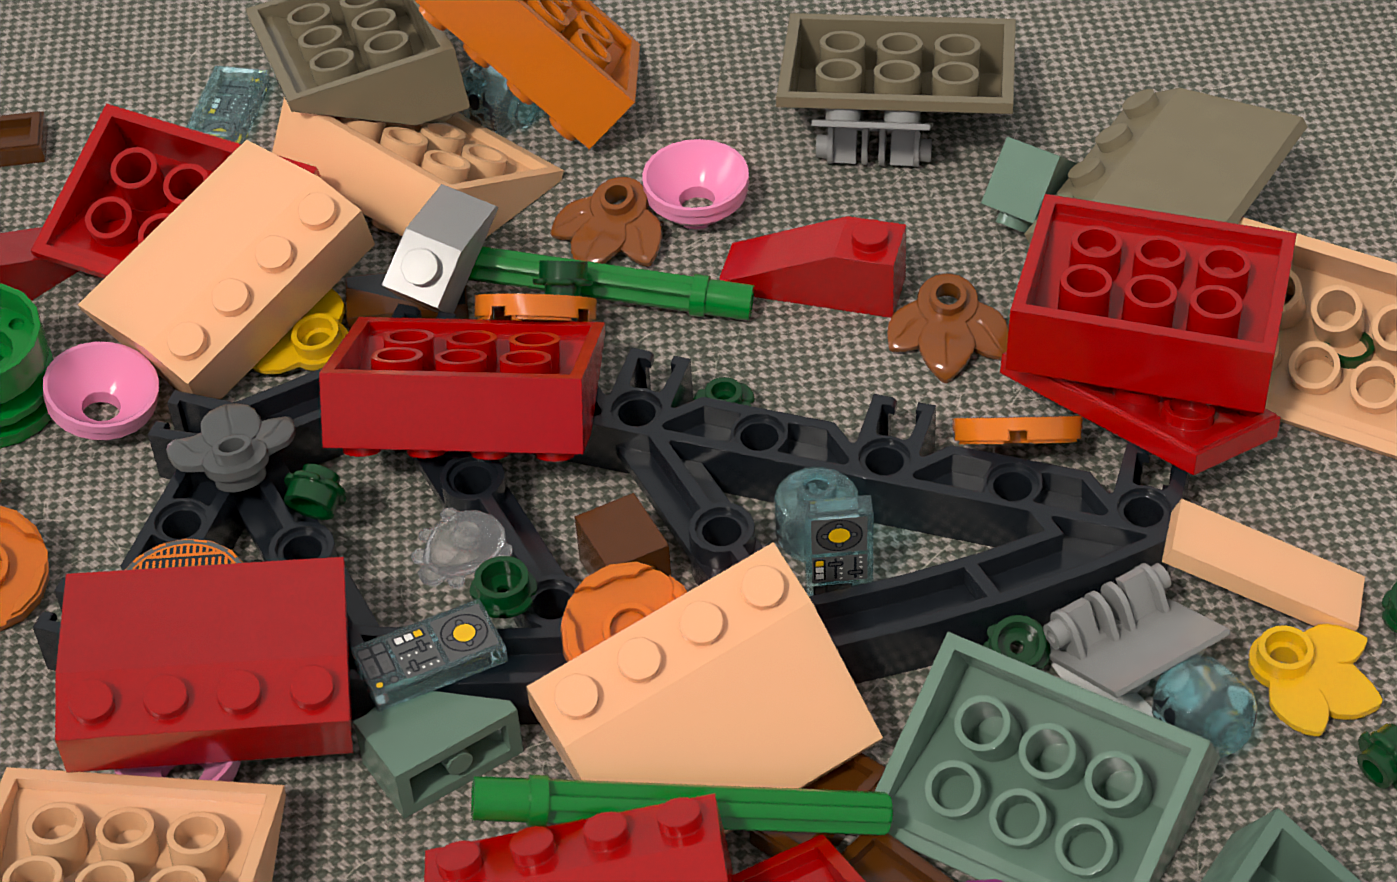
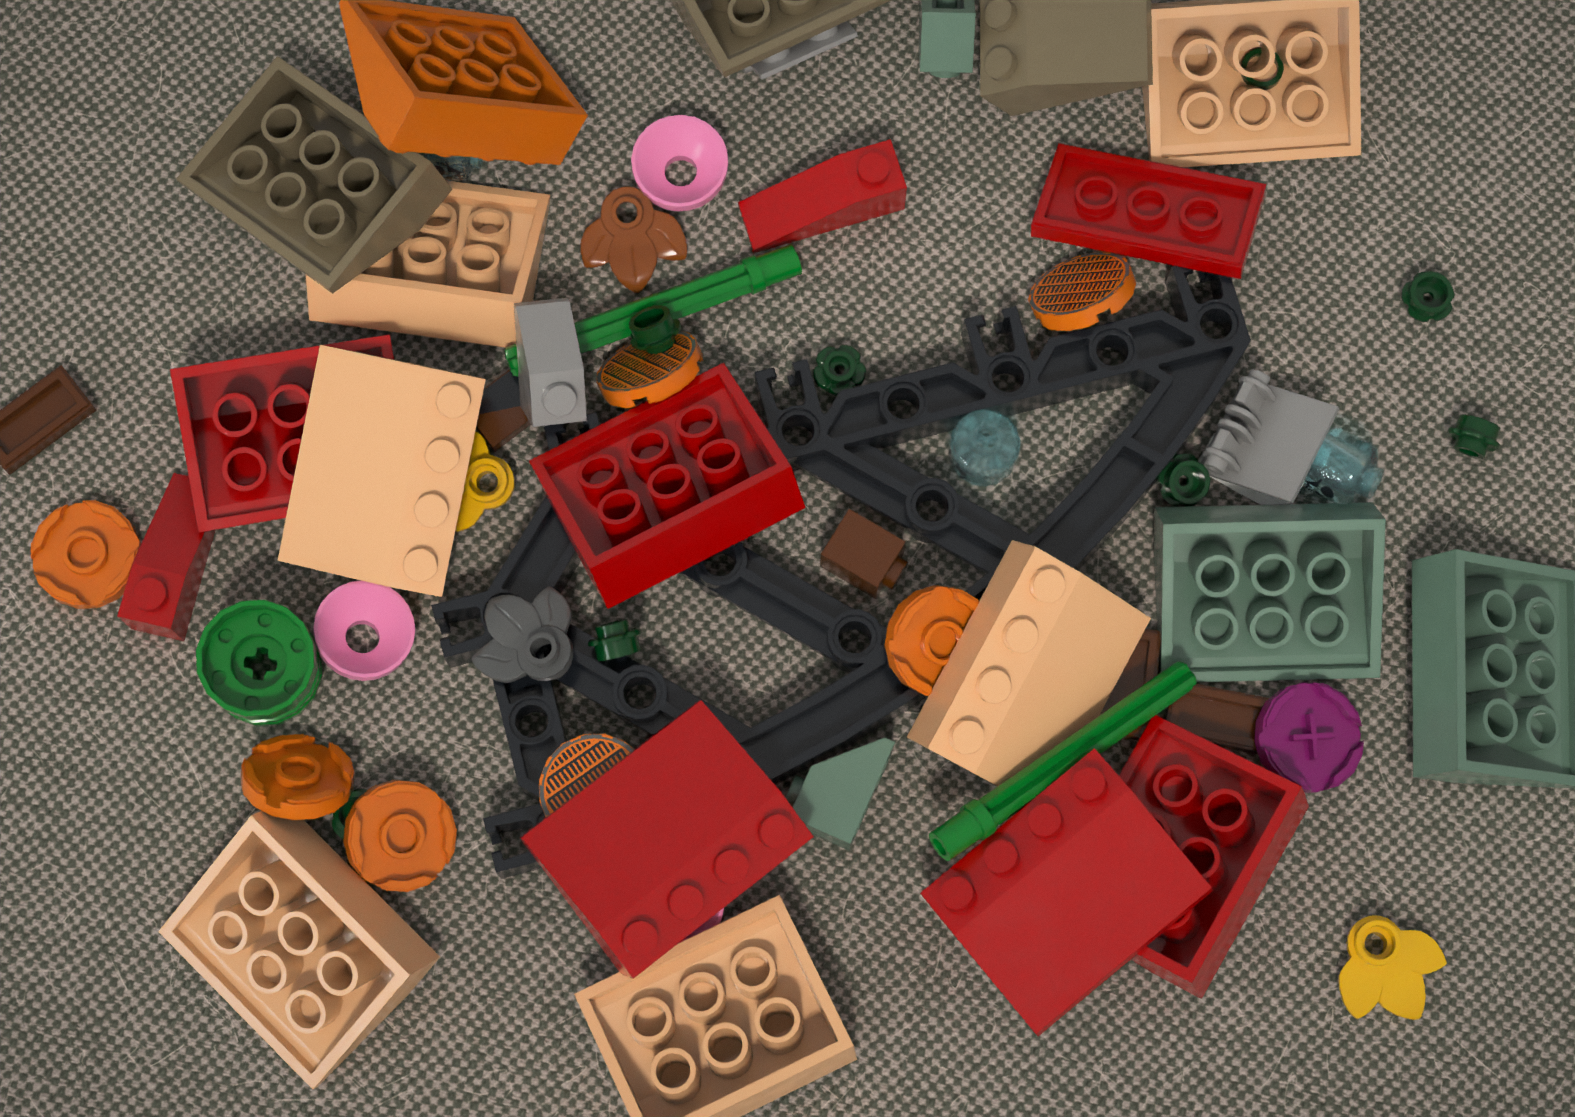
camera: 35 degrees left, 30 degrees up
clear light blue tile [186,66,271,144] -> none
tile [350,598,508,712] -> none
clear piece [411,507,513,589] -> none
dark green plate [470,556,538,619] -> none
tile [803,495,873,596] -> none
dark orange plate [887,273,1009,384] -> none
red slope [1005,194,1297,414] -> none
light nougat tile [1162,499,1365,631] -> none
yellow plate [1248,624,1383,736] -> none

